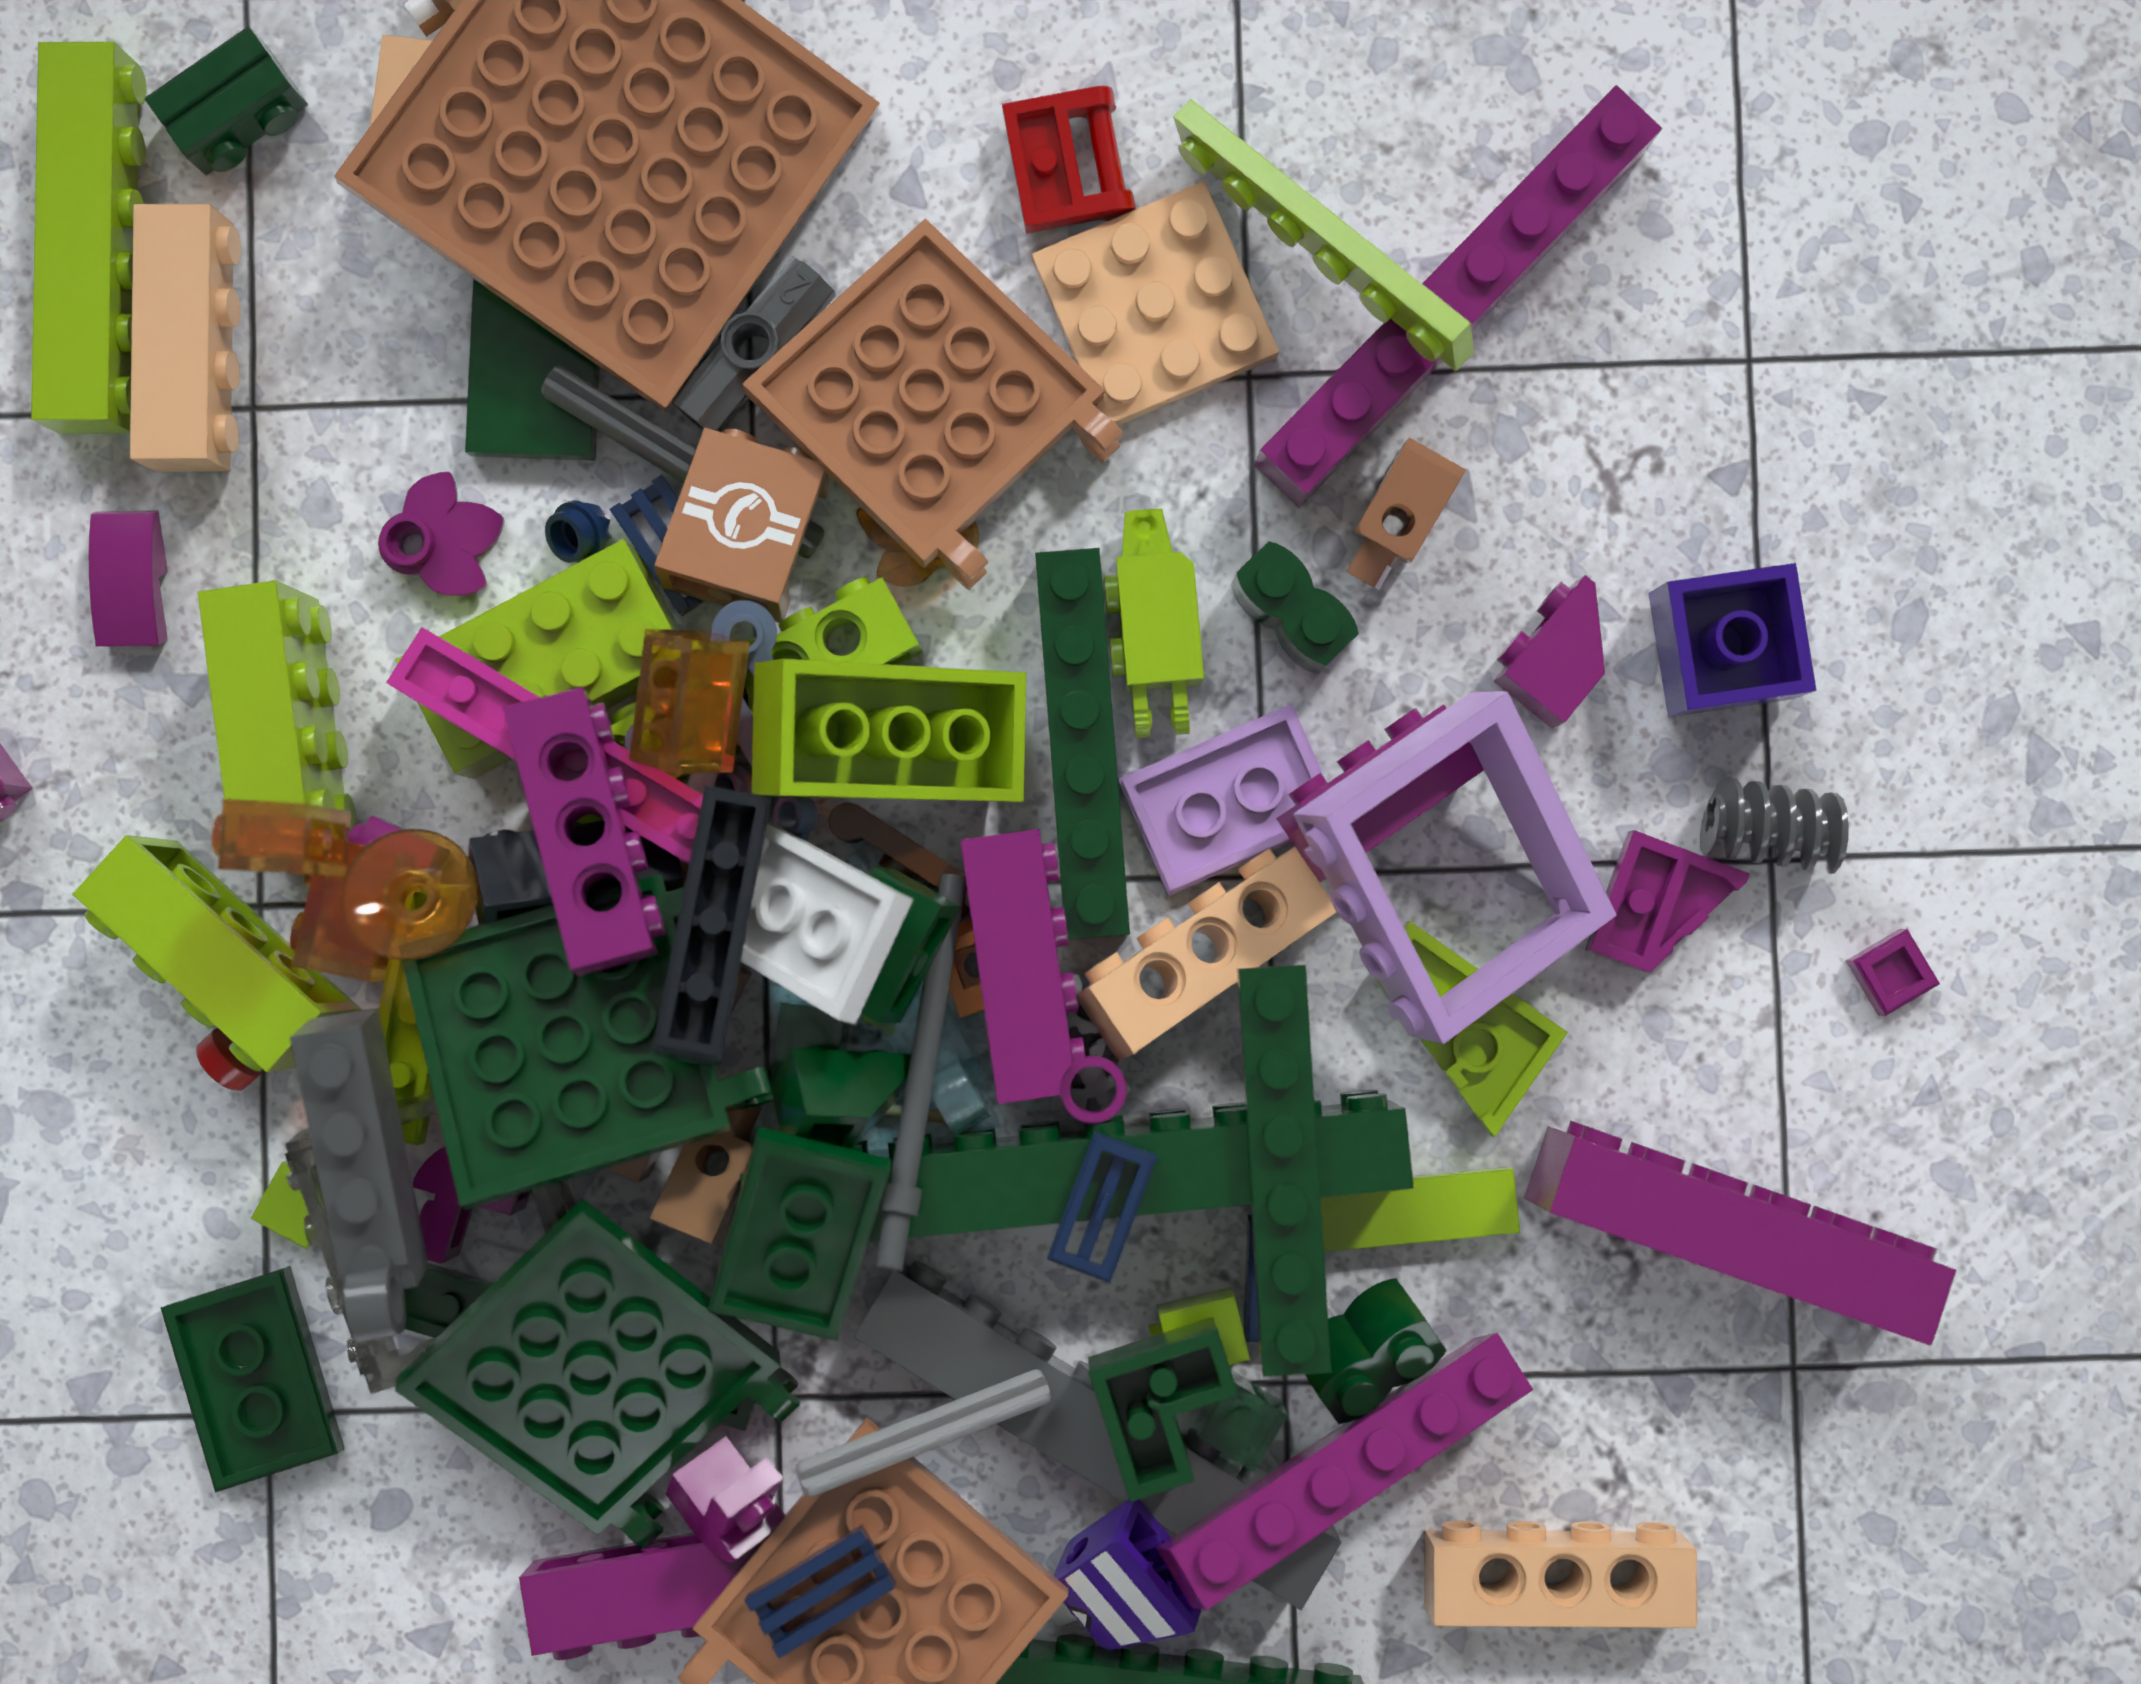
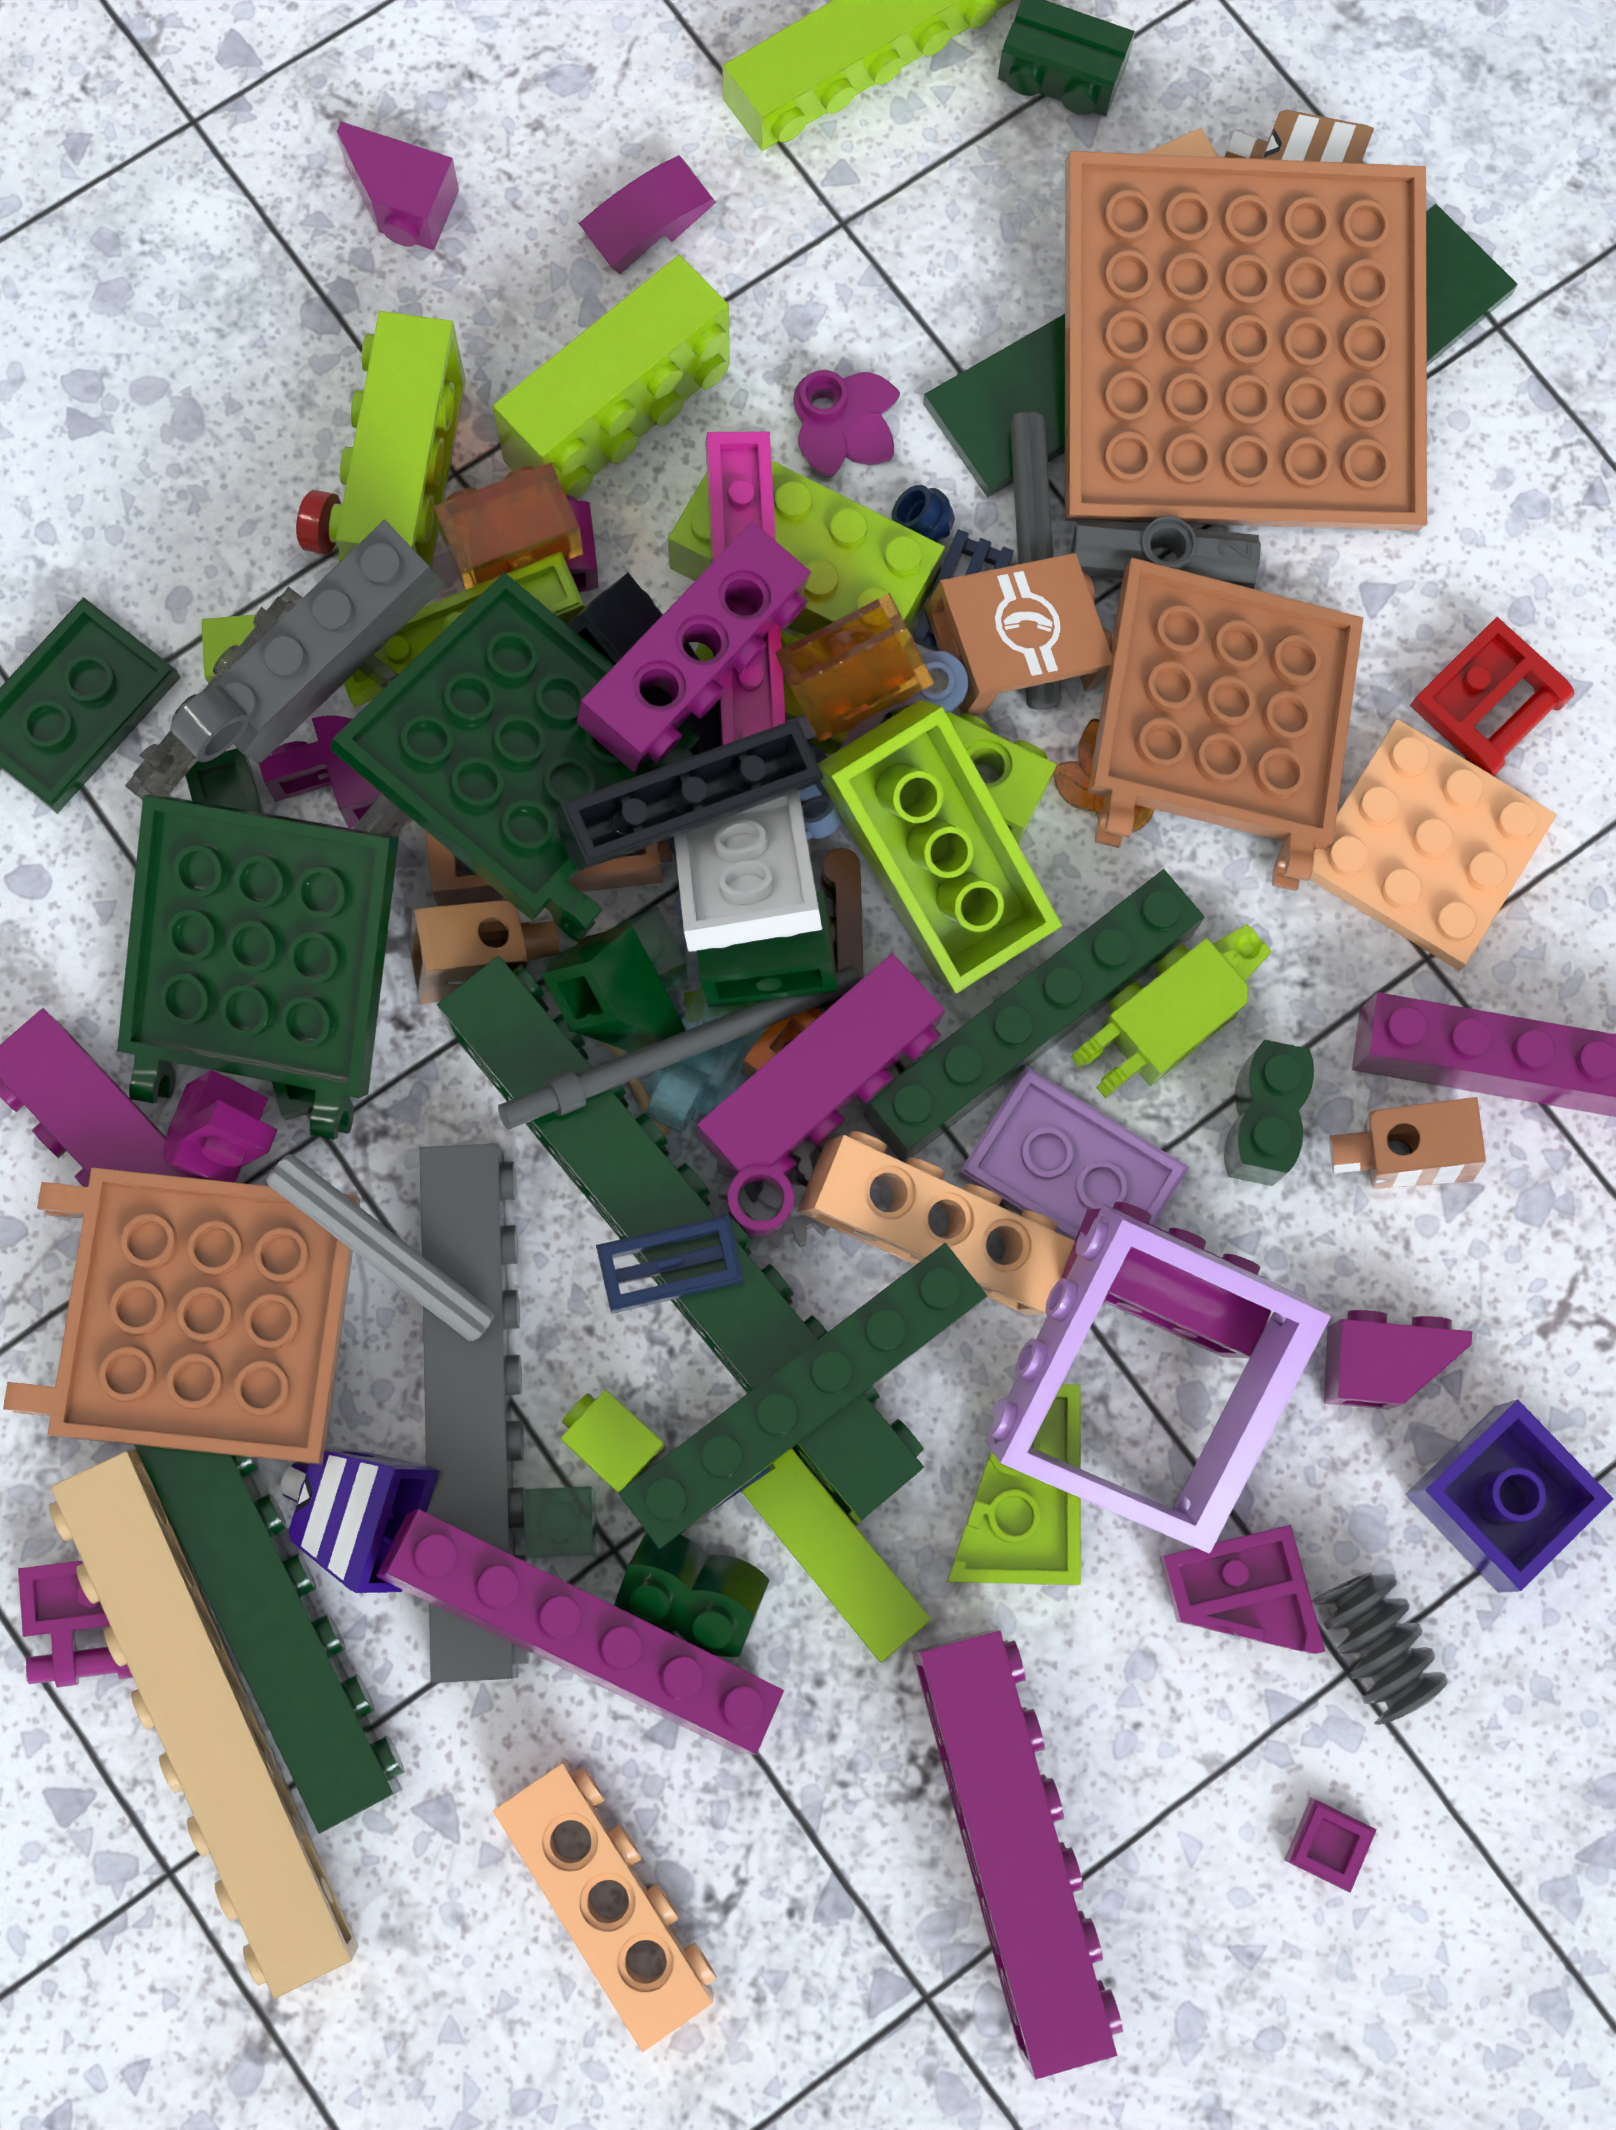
camera: 45 degrees right, 10 degrees down
light nougat brick [130,204,241,472] -> none
clear orange brick [211,799,351,878] -> none
clear orange dish [341,829,478,960] -> none
dark green tile [708,1127,891,1341] -> none
dark blue tile [744,1524,896,1658] -> none
dark green brick [1088,1317,1238,1502] -> none
lime plate [1173,99,1474,371] -> none

